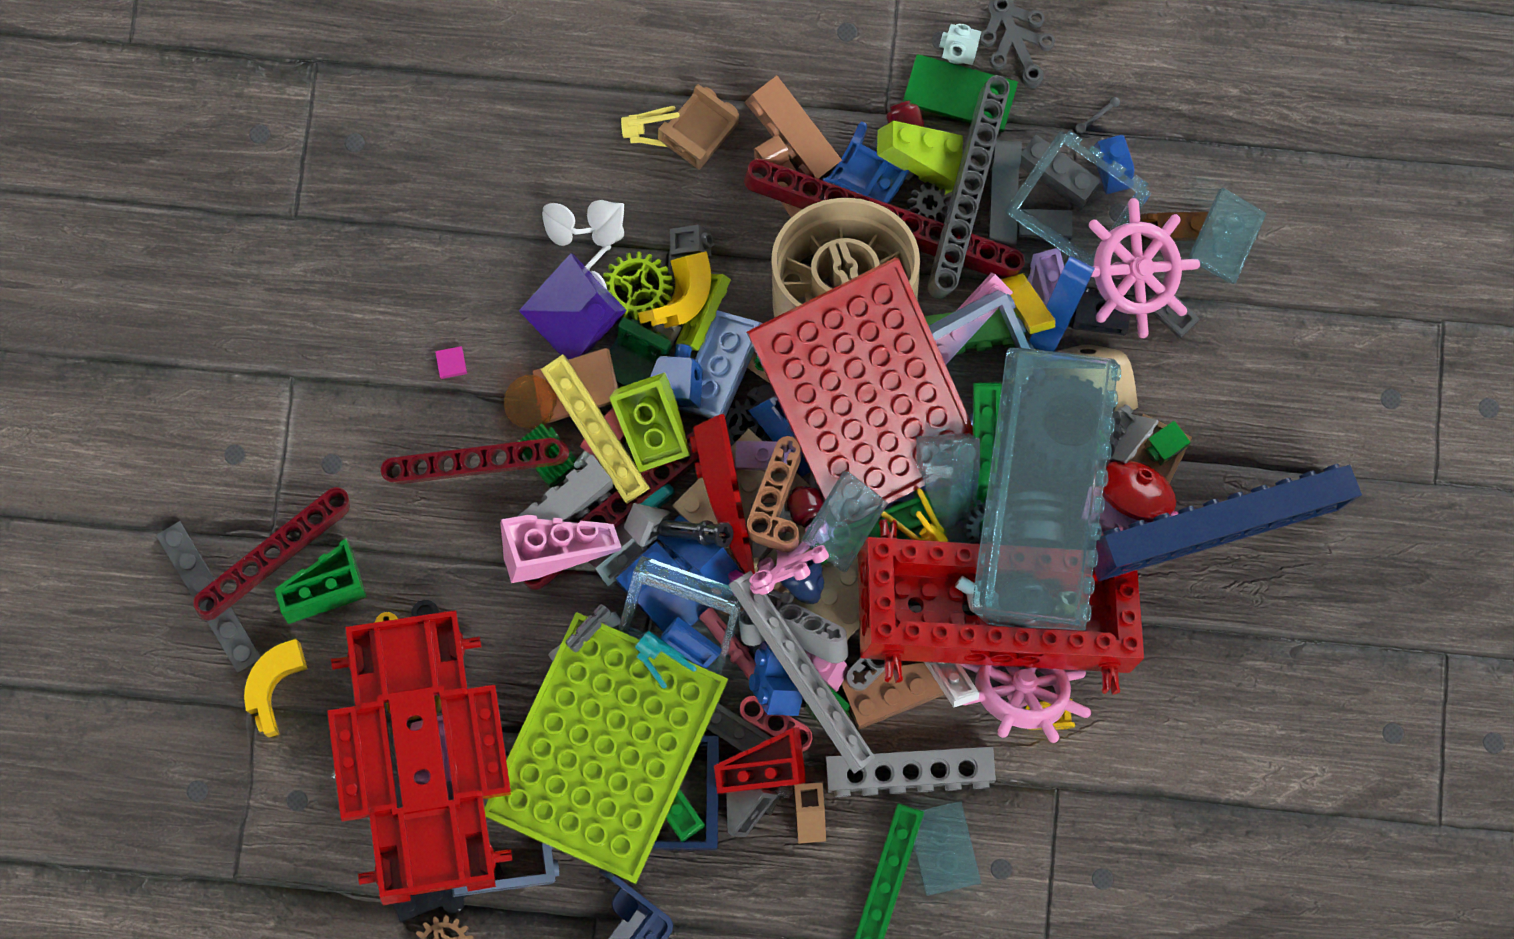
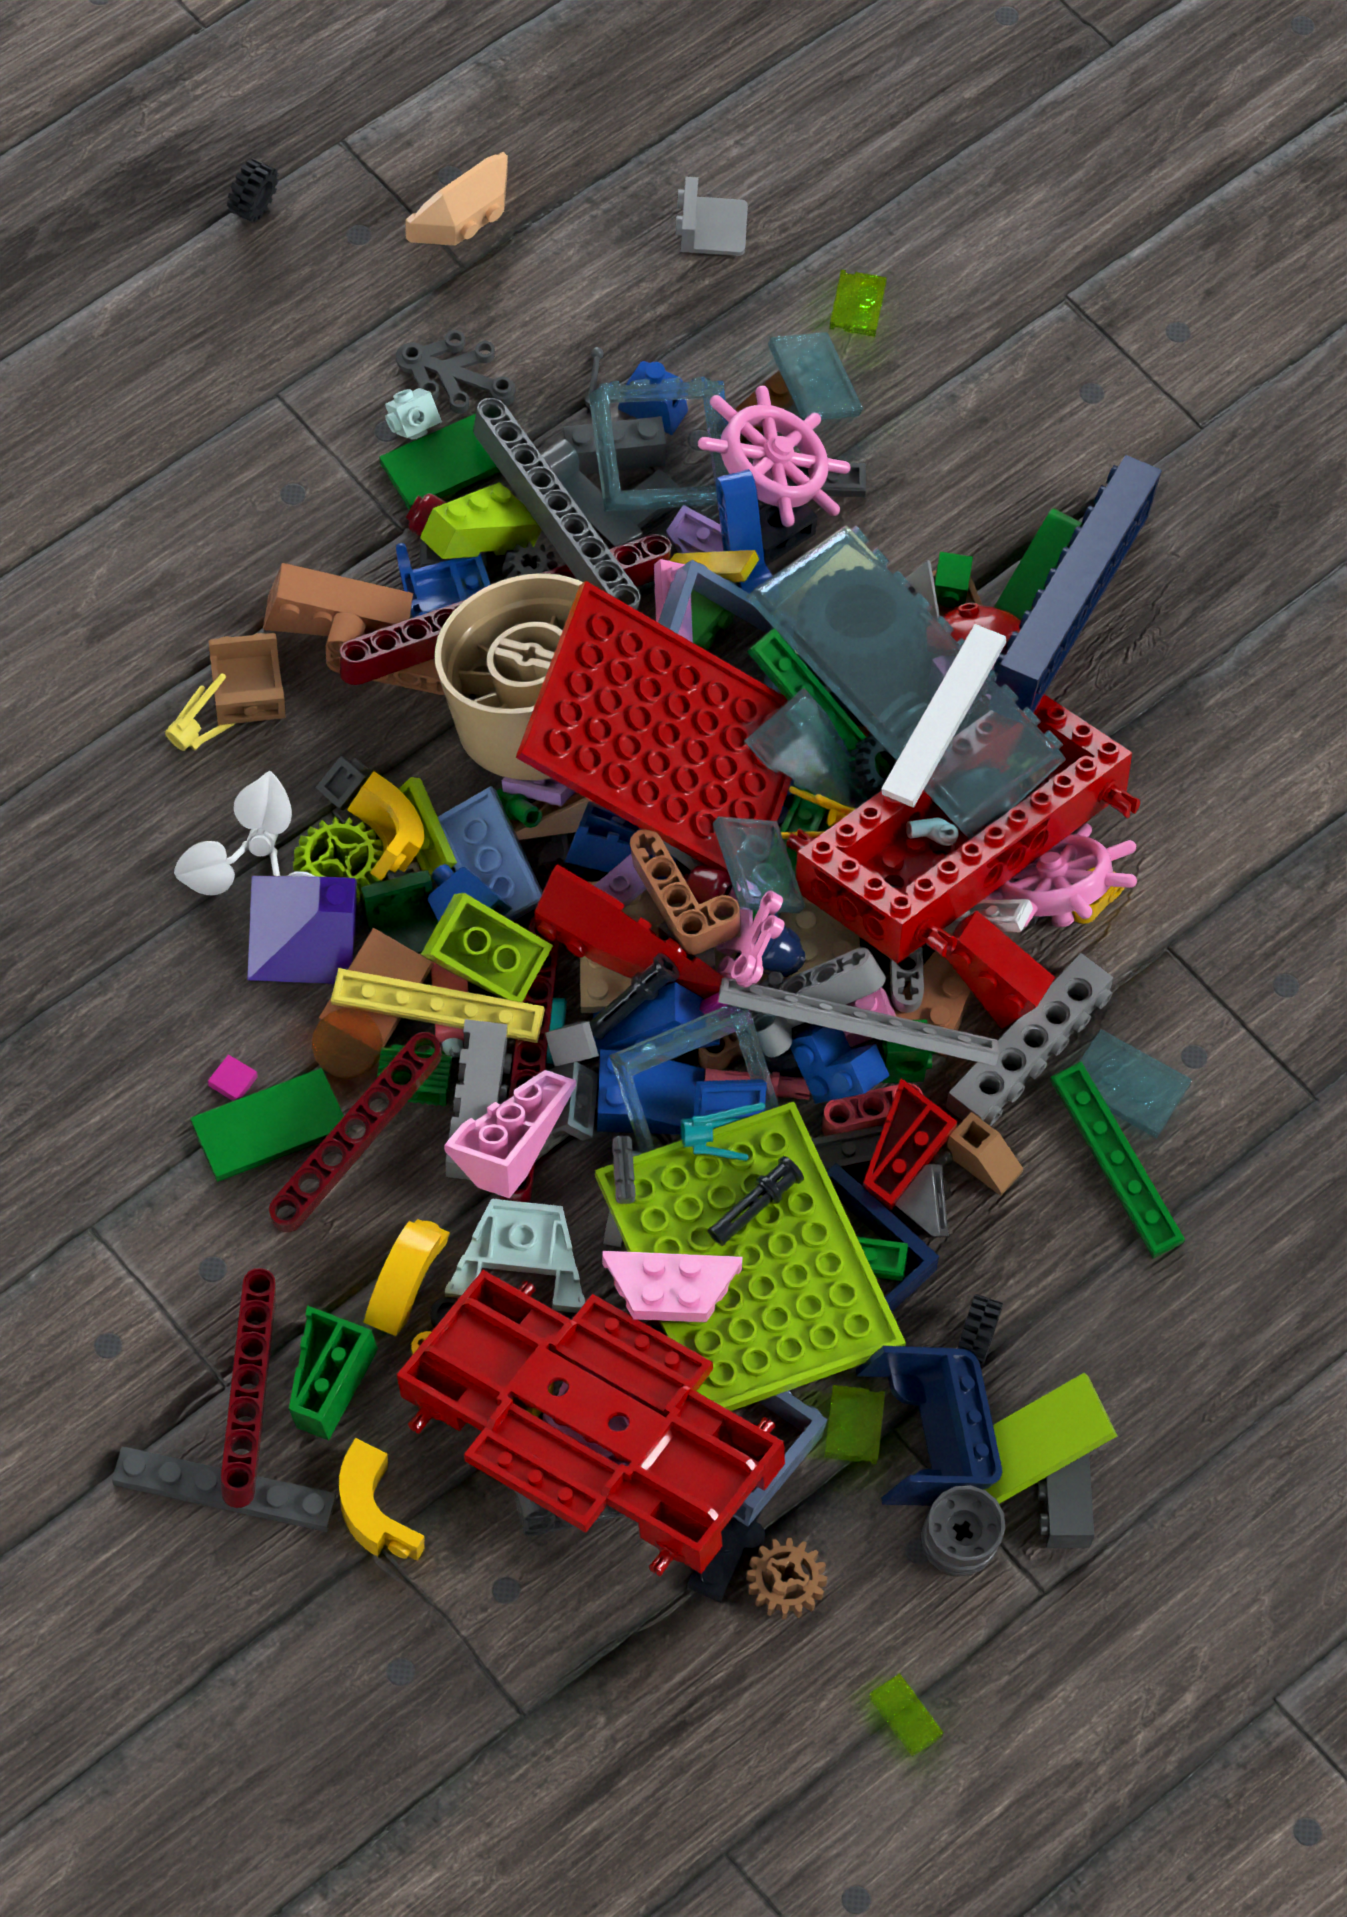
camera: 50 degrees left, 15 degrees down
none -> green tile [190,1068,349,1182]
none -> yellow arch [363,1219,450,1336]
none -> light aqua wing [445,1199,585,1313]
none -> bright pink wing [602,1251,743,1322]
none -> light grey bracket [675,177,748,256]
none -> black pin [707,1156,804,1246]
none -> clear neon green plate [824,1385,885,1464]
none -> clear neon green plate [829,269,887,337]
none -> white tile [881,624,1006,808]
none -> red wedge [945,911,1055,1029]
none -> black tyre [957,1294,1003,1365]
none -> green beam [994,508,1083,621]

